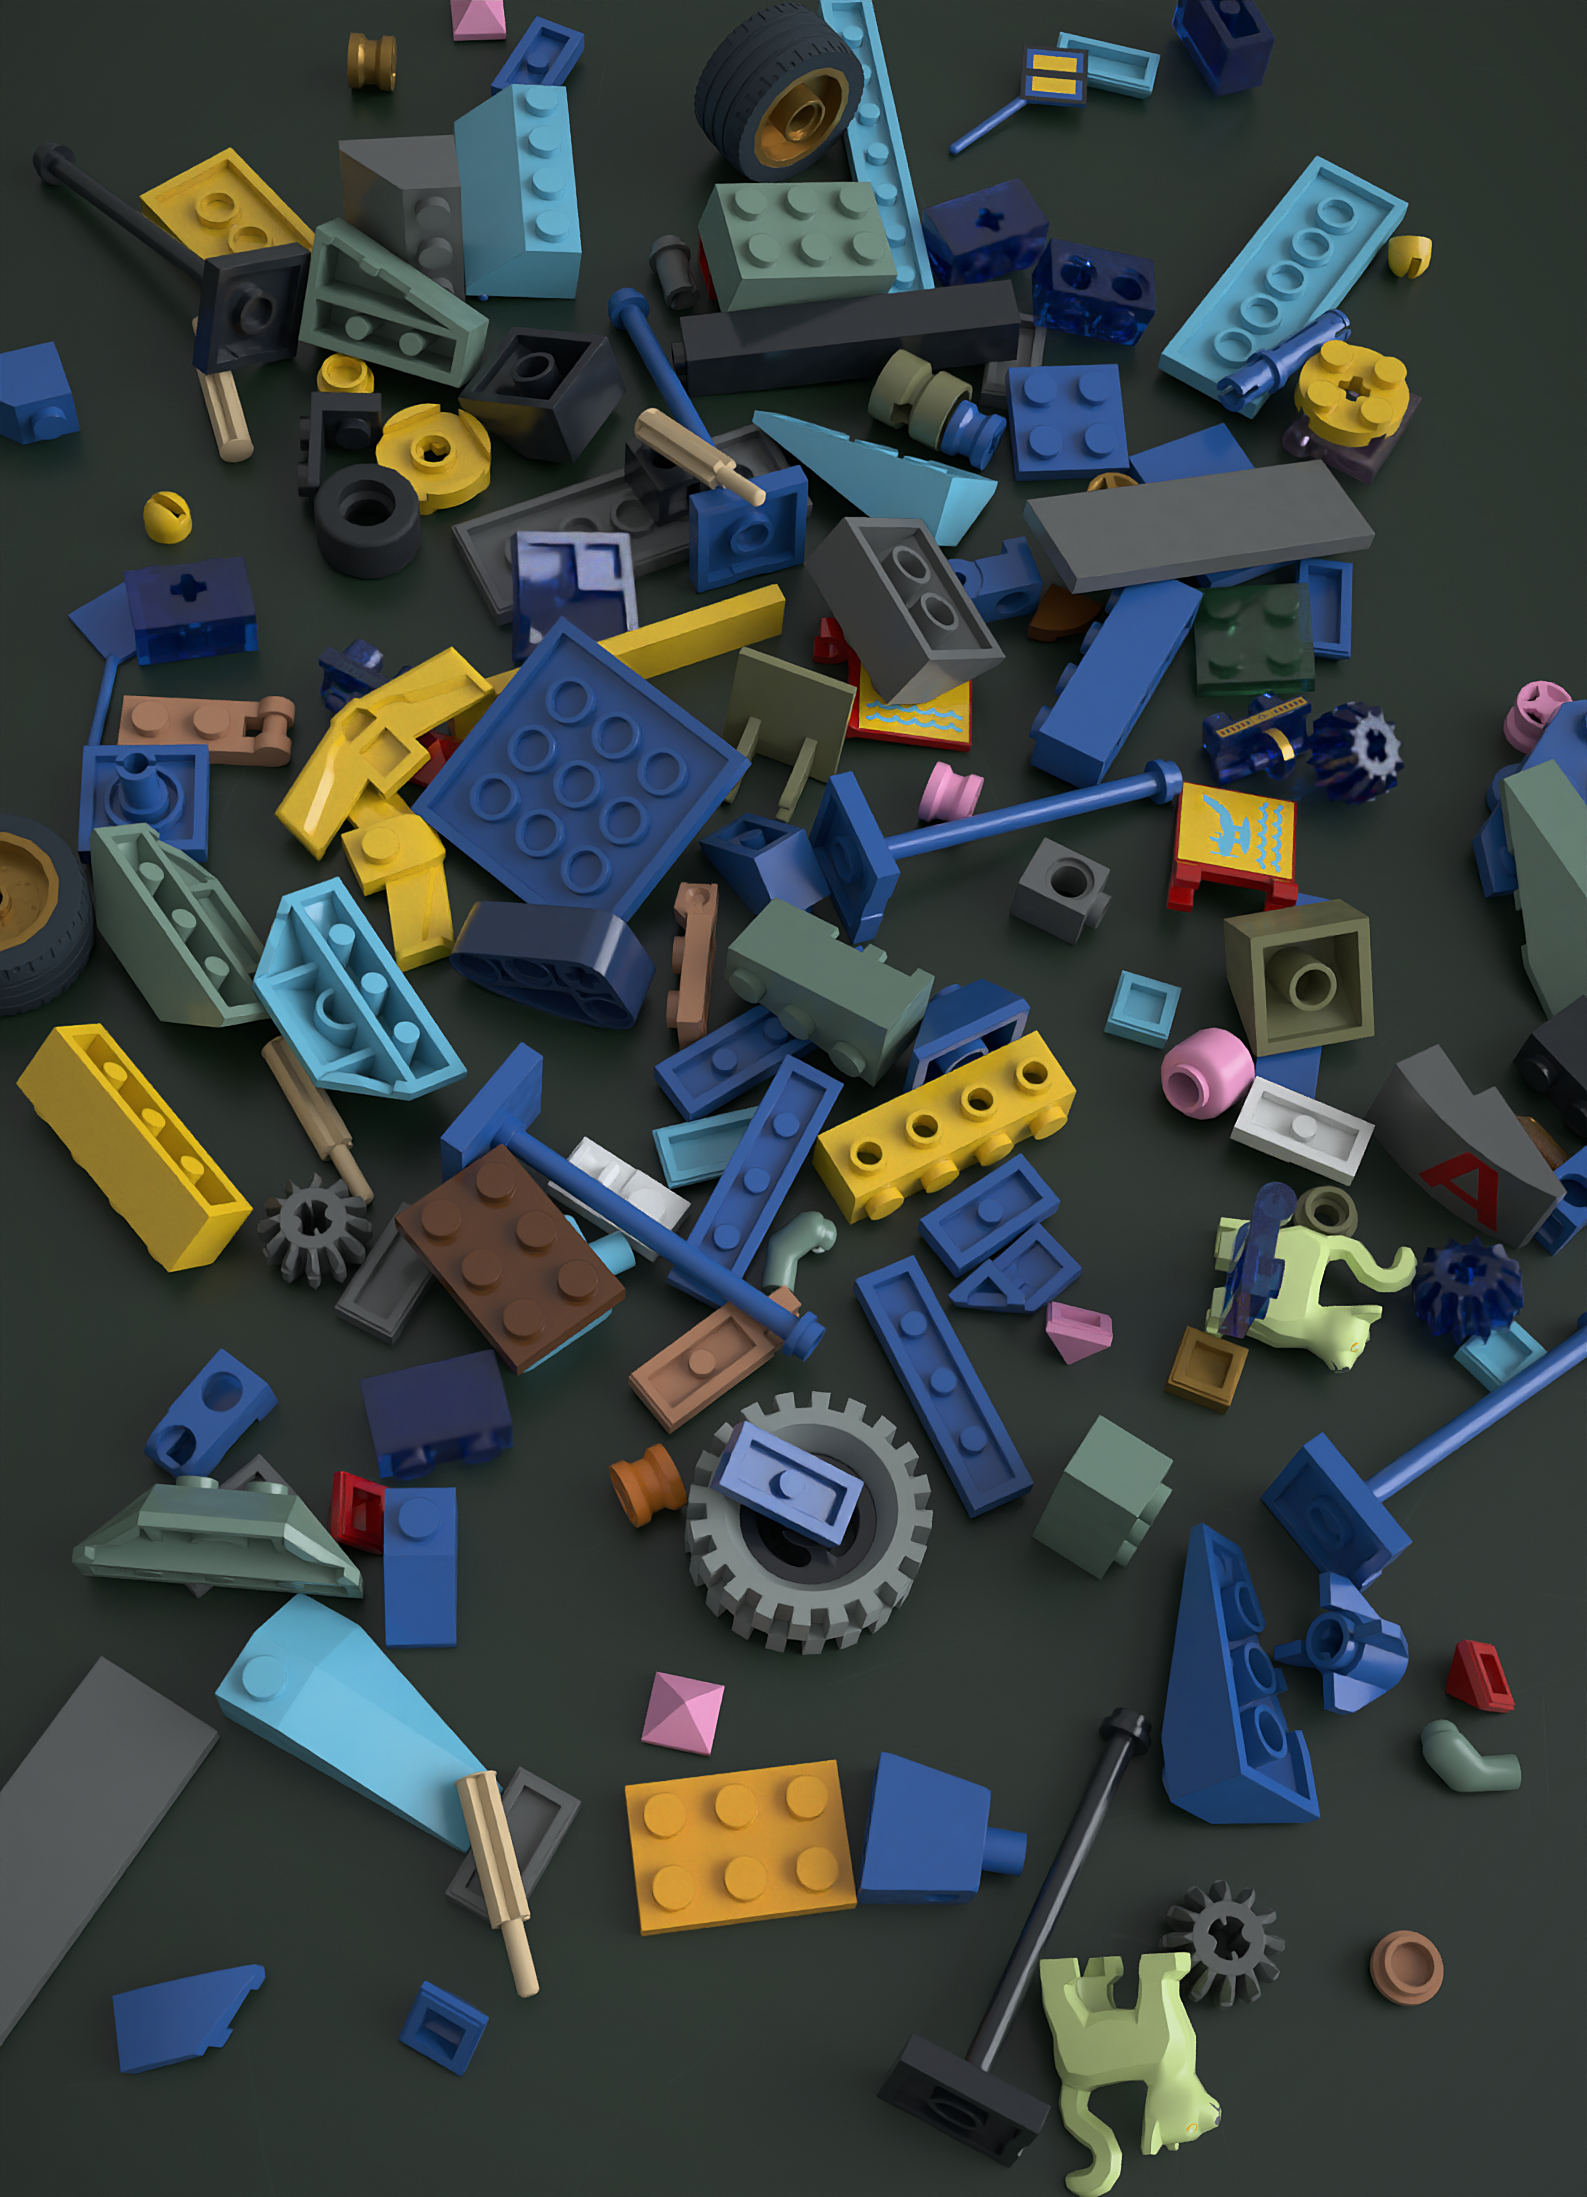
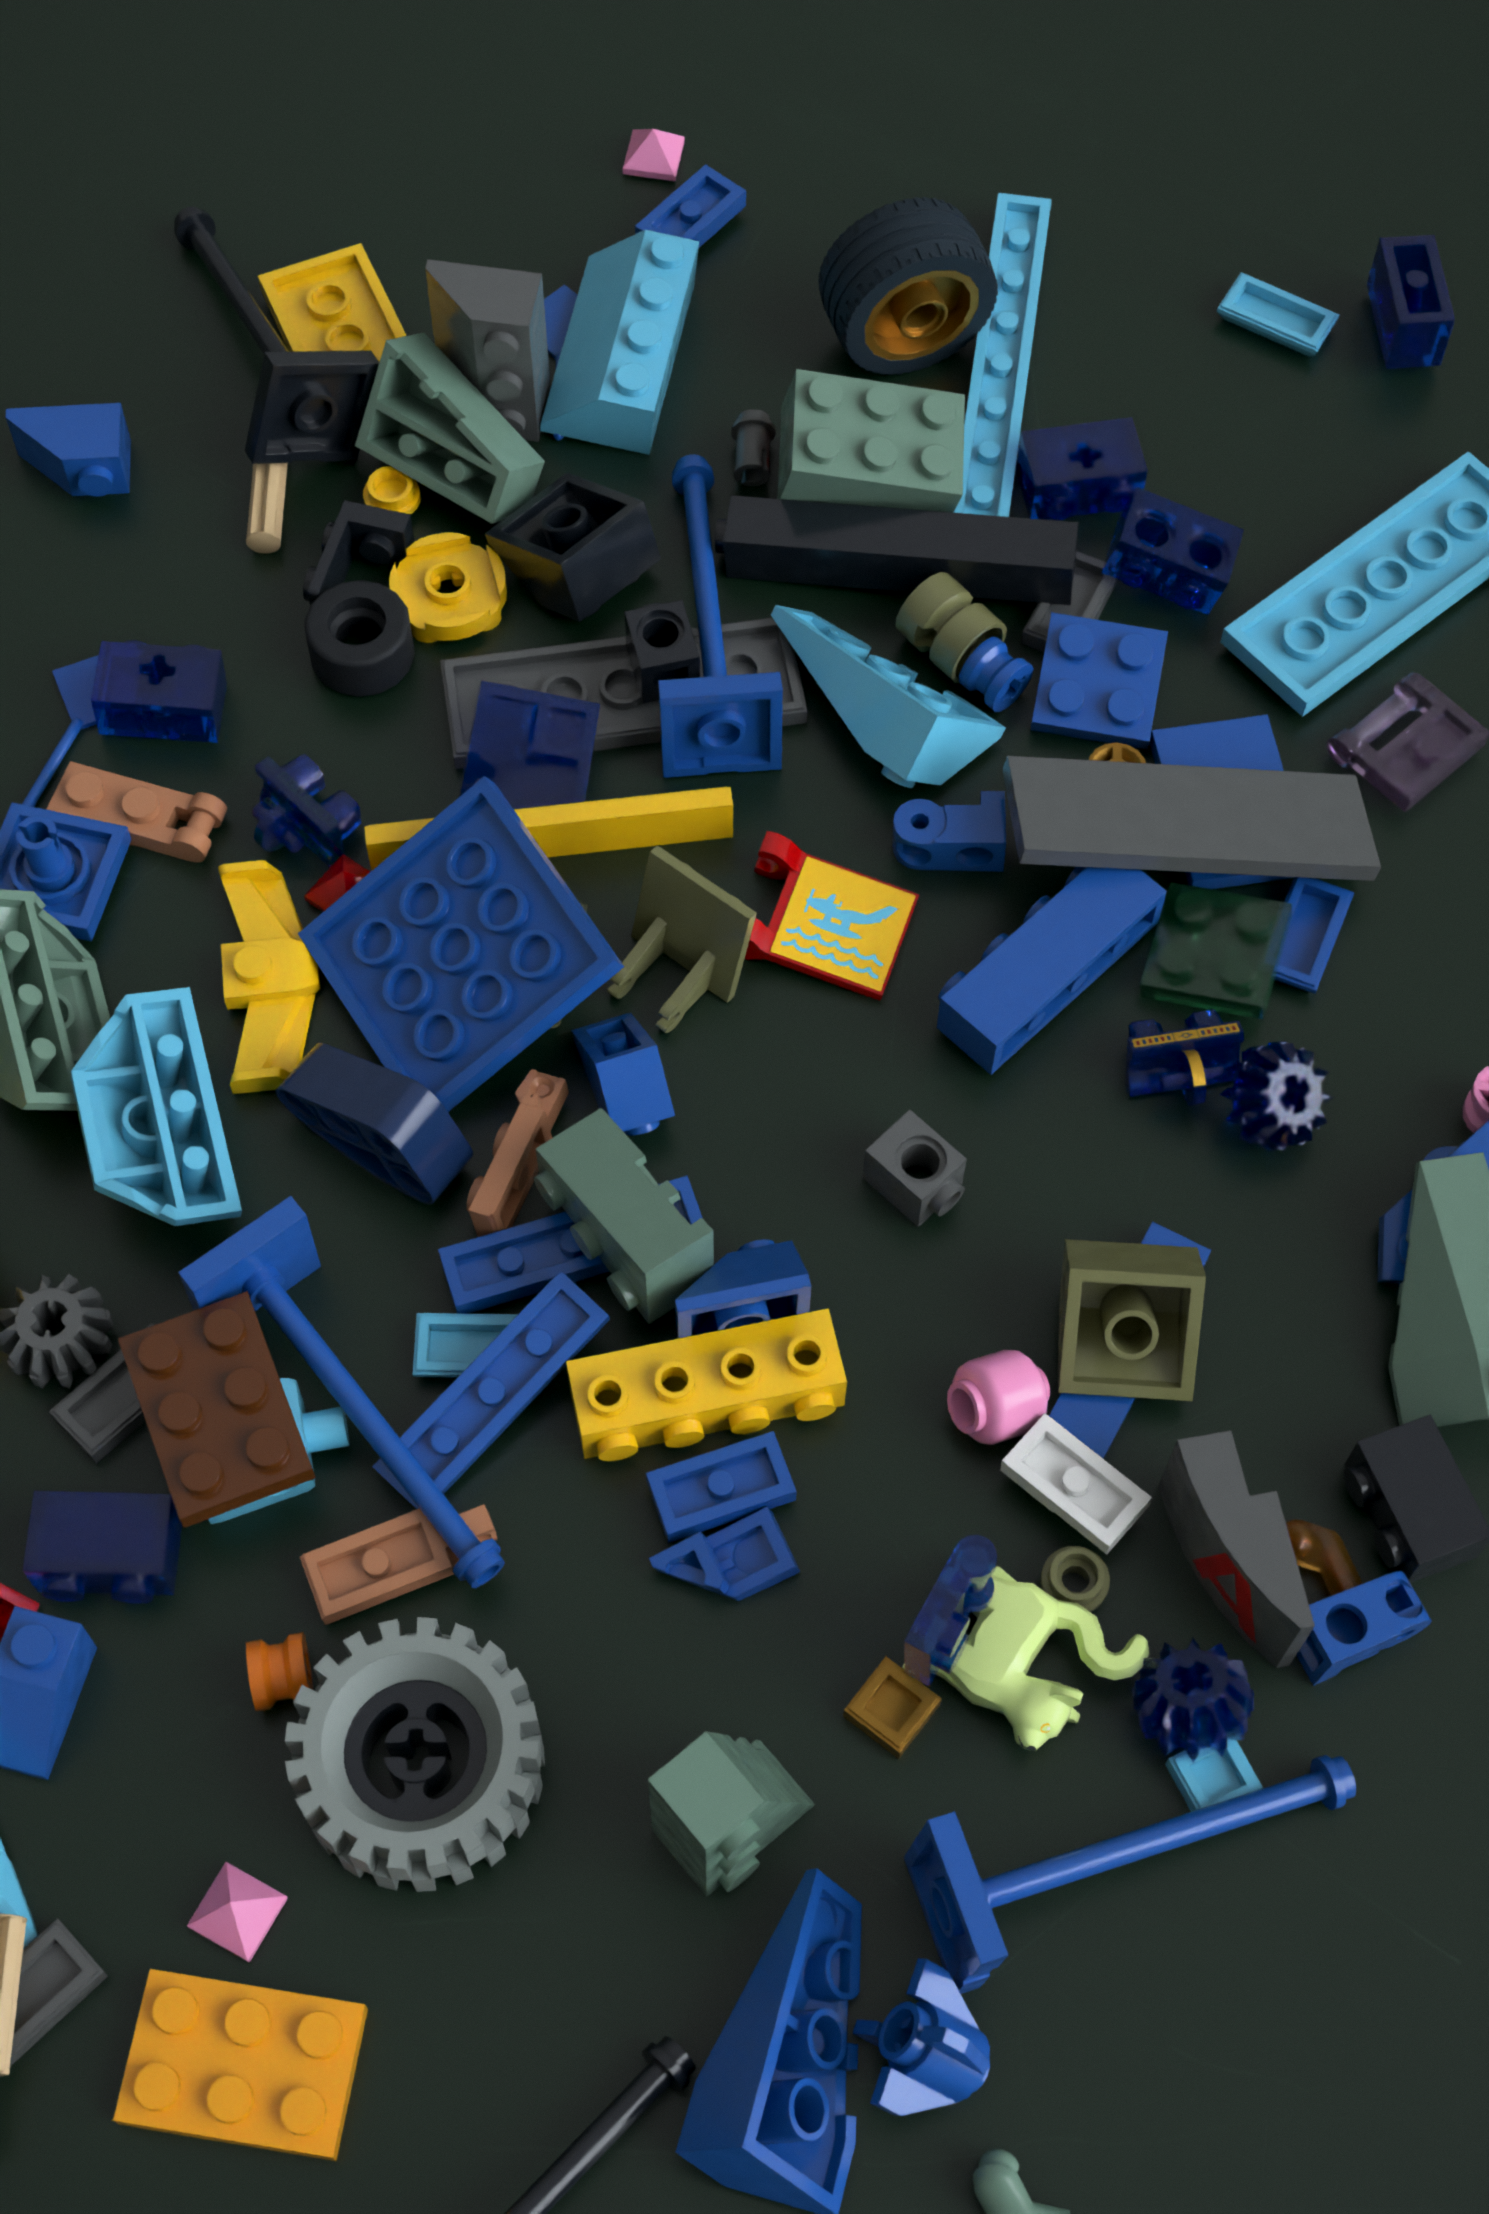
camera: 25 degrees right, 0 degrees up
yellow hinge [143,491,192,544] -> none
tan axle [261,1035,374,1205] -> none
yellow plate [274,646,496,861] -> none
pearl gold wheel [347,32,396,92] -> none
white plate [547,1137,691,1262] -> none
tan axle [634,408,766,507] -> none
plate [709,1421,864,1548] -> none
sand green arm [761,1211,837,1296] -> none
dark grey slope [804,517,1006,705] -> none
blue tile [808,759,1183,944] -> none
blue plate [853,1255,1034,1518] -> none
blue torso [856,1752,1027,1905] -> none
bright pink wheel [917,761,984,822] -> none
piece [949,44,1089,155] -> none
reddish brown tile [1026,583,1104,642] -> none
bright pink slope [1046,1301,1113,1365] -> none
medium azure tile [1104,970,1182,1050] -> none
flag [1166,781,1298,913] -> none
blue pin [1217,308,1351,412] -> none
yellow plate [1294,340,1409,447] -> none
red slope [1445,1639,1515,1713] -> none

